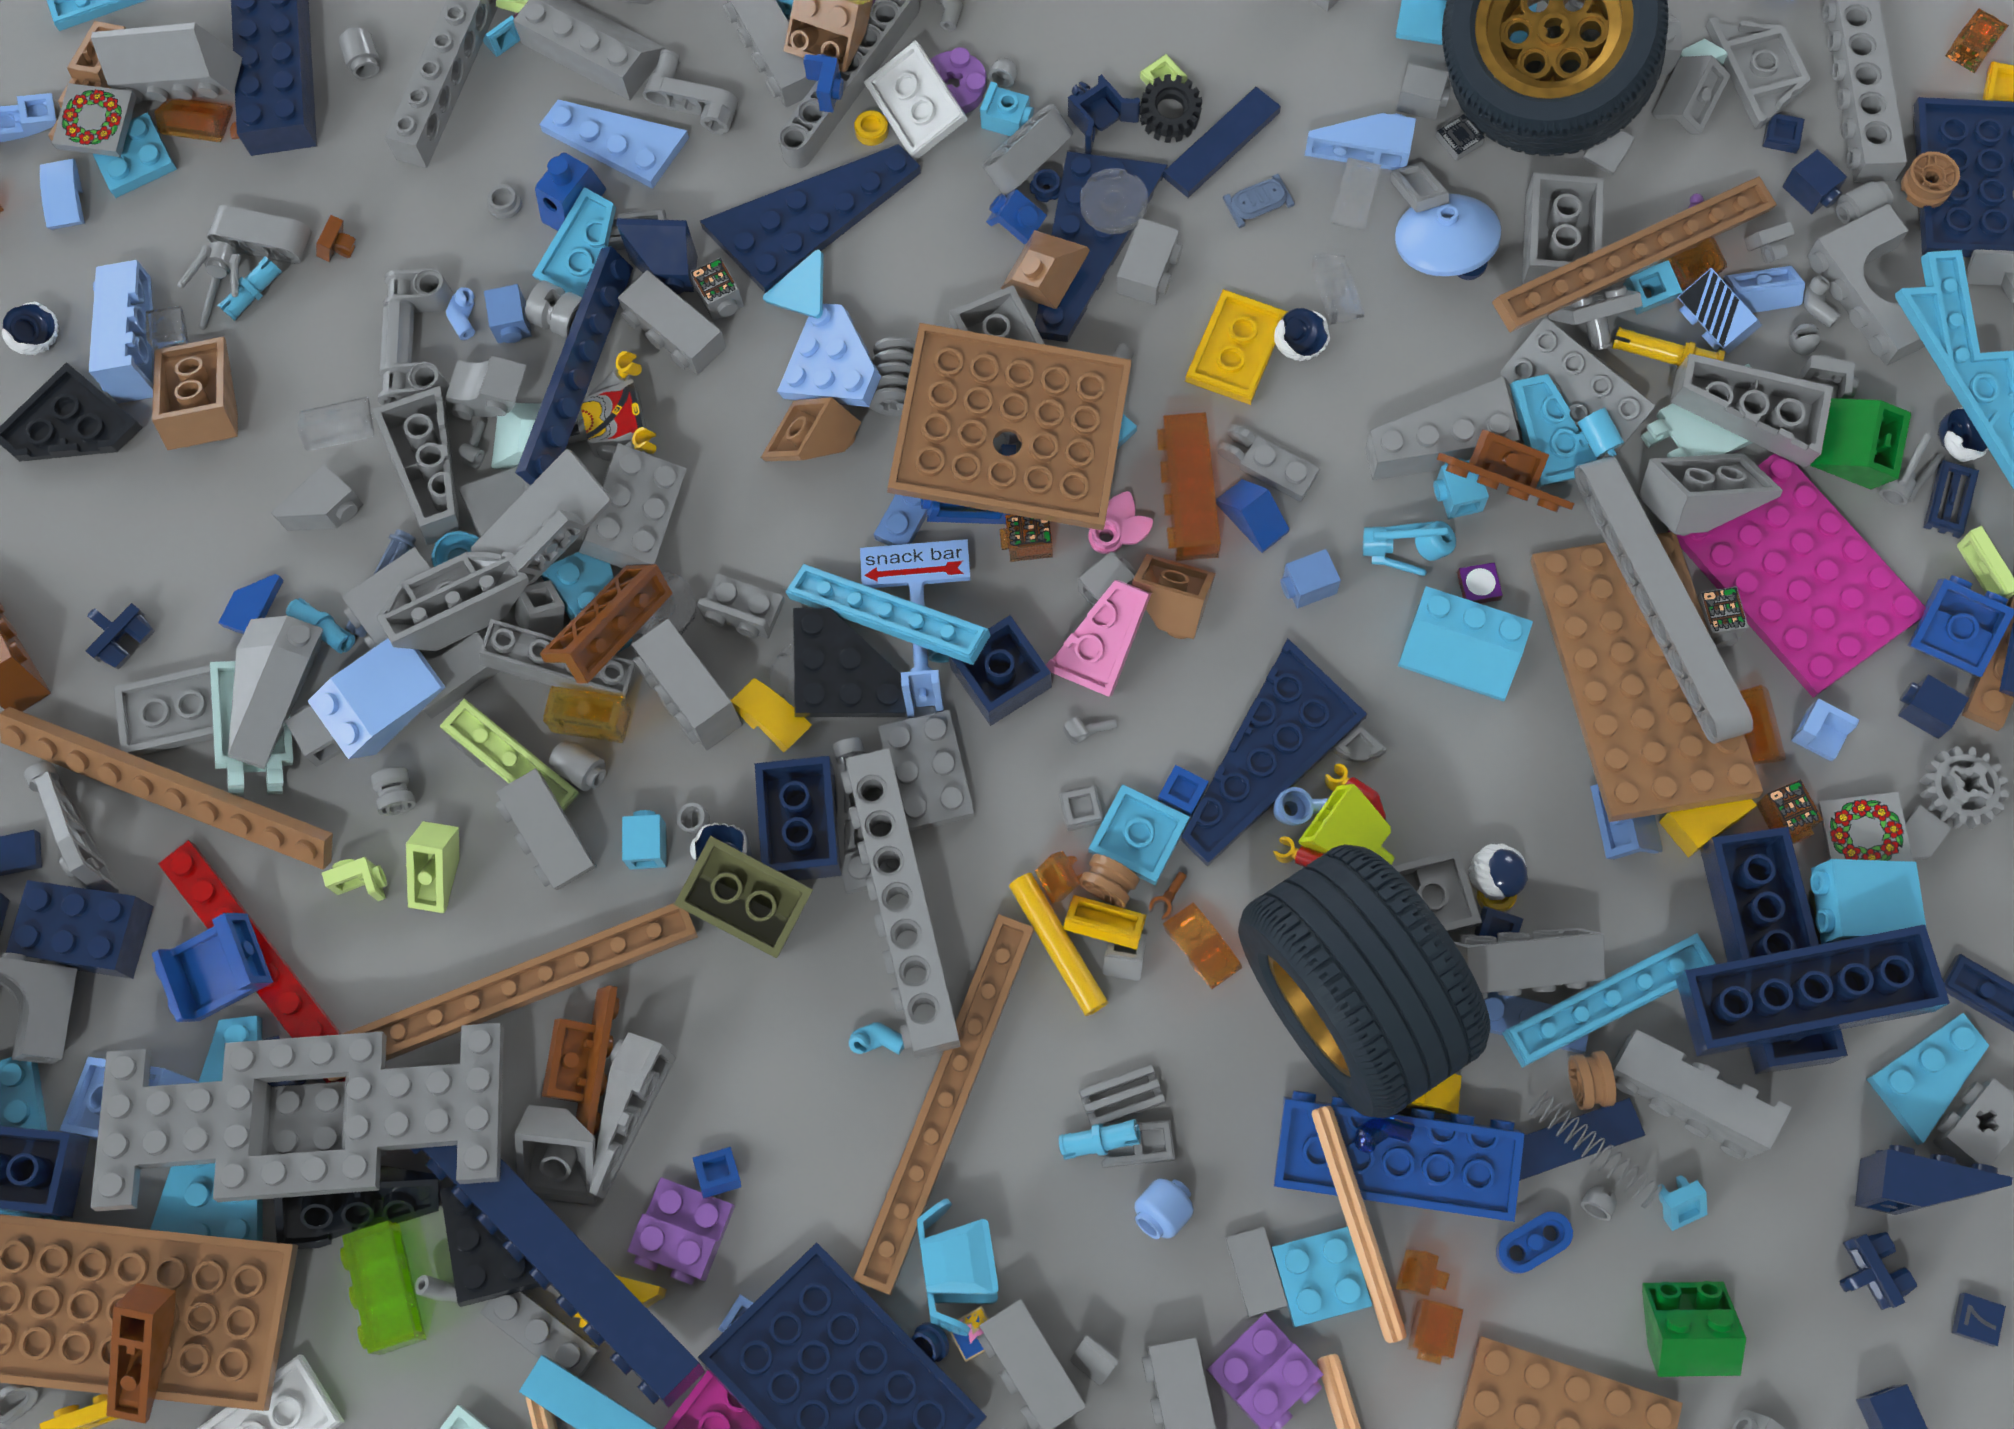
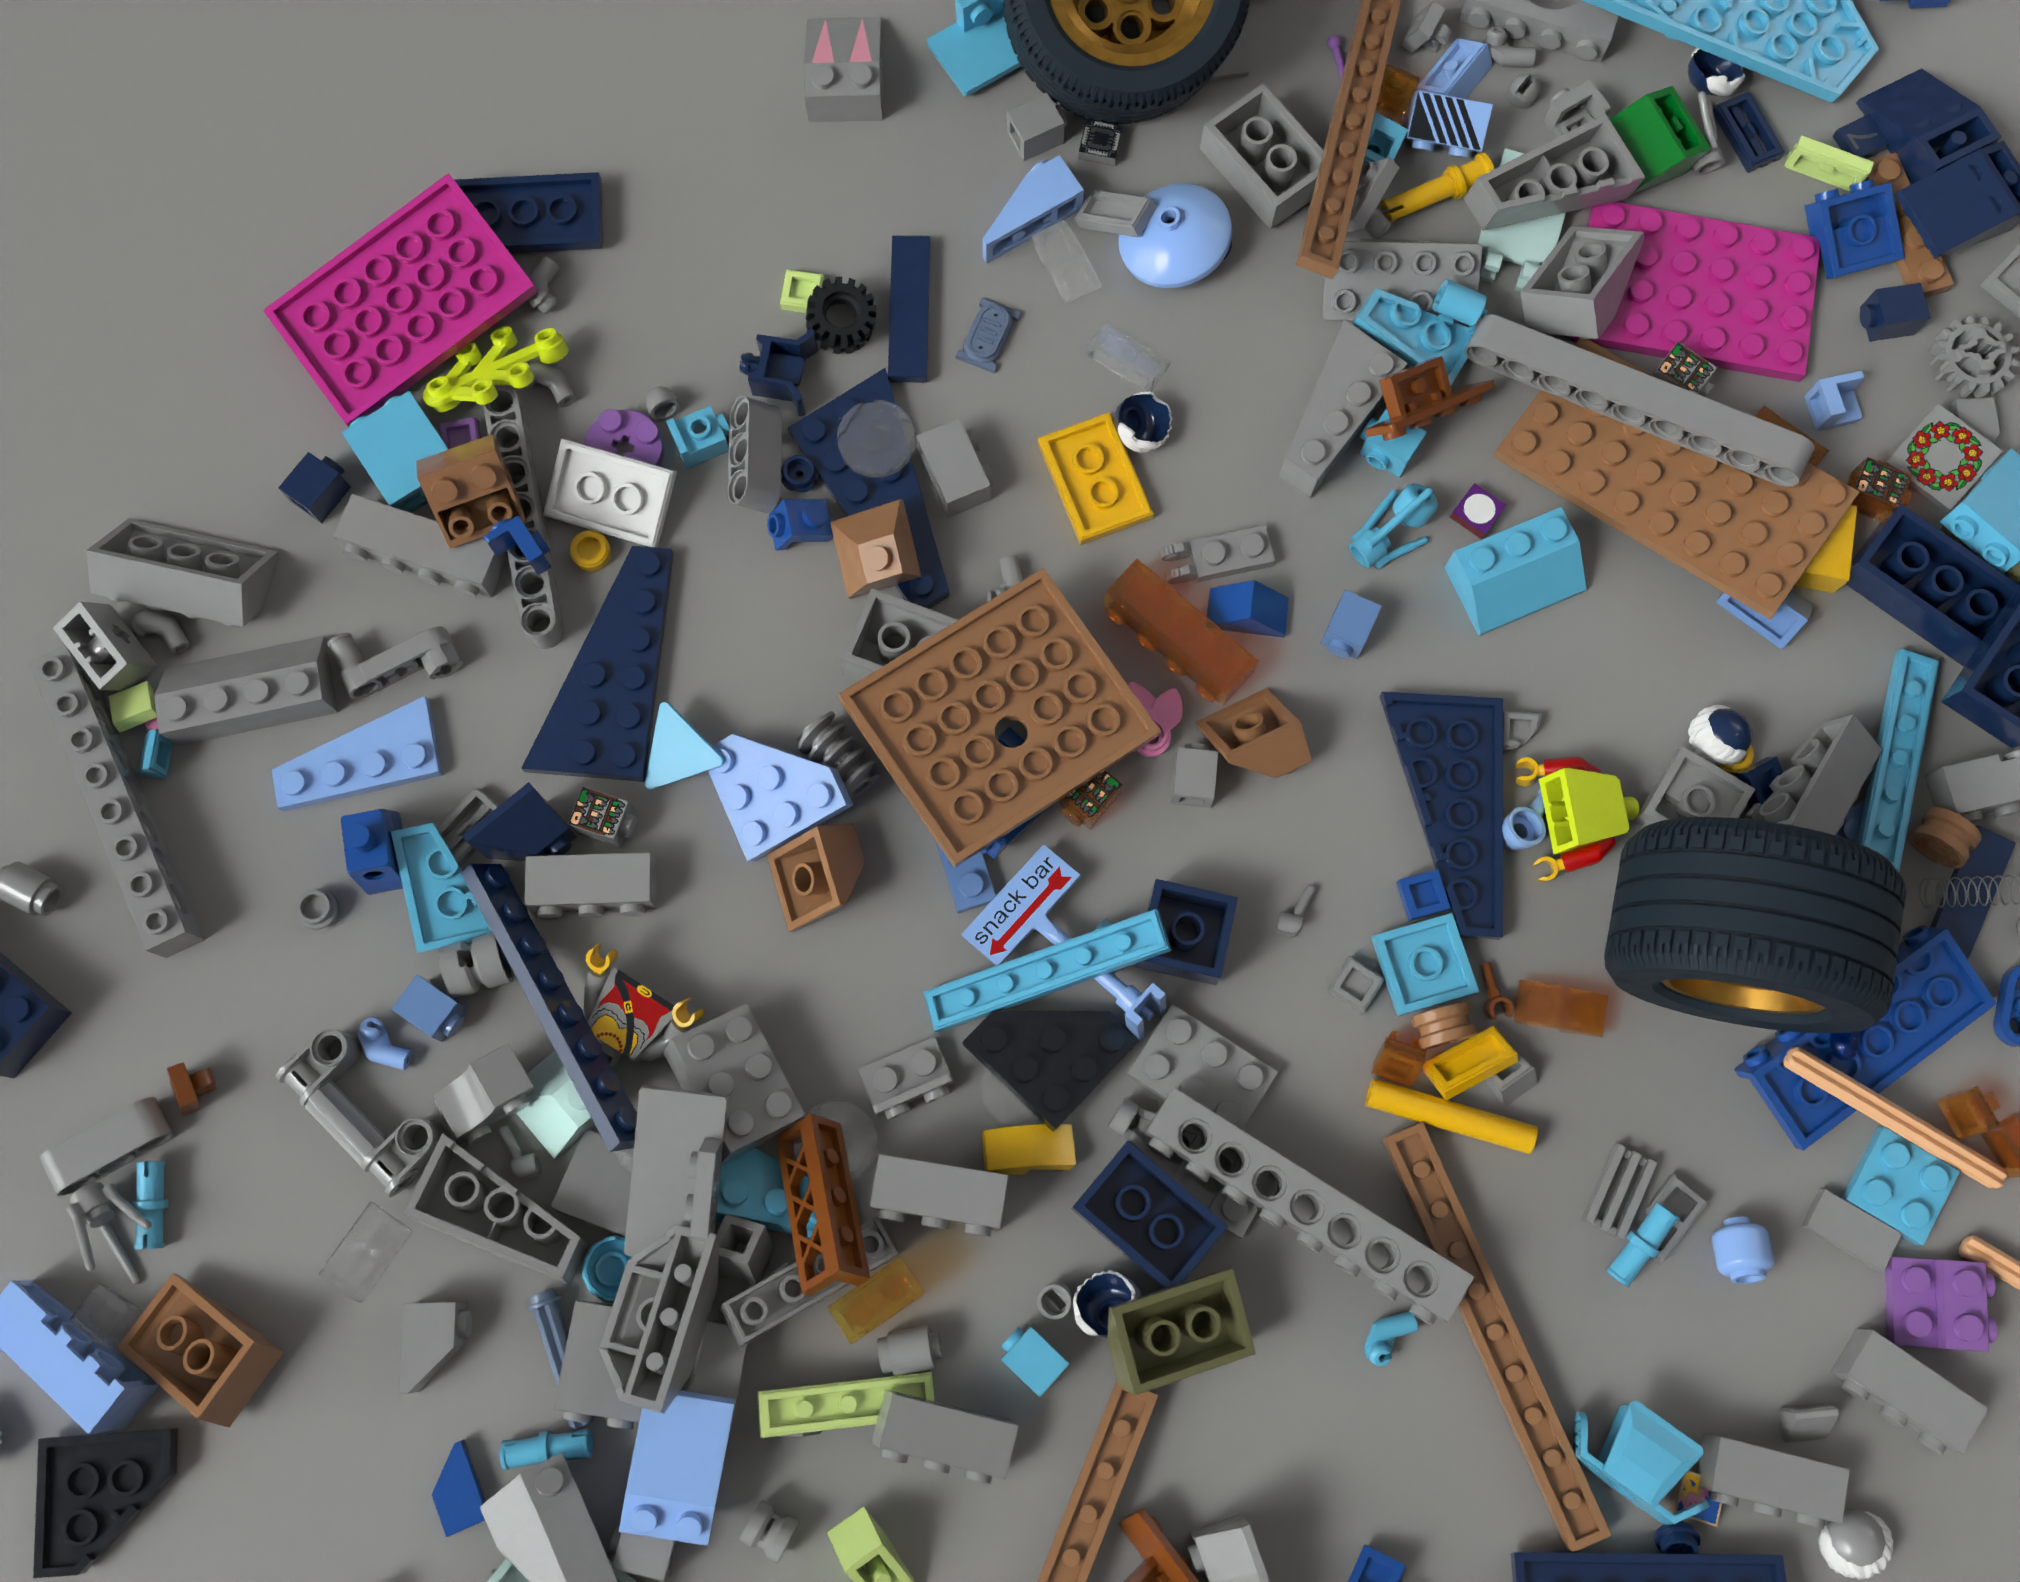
camera: 50 degrees left, 5 degrees up
bright pink wing [1046,580,1152,697] -> none

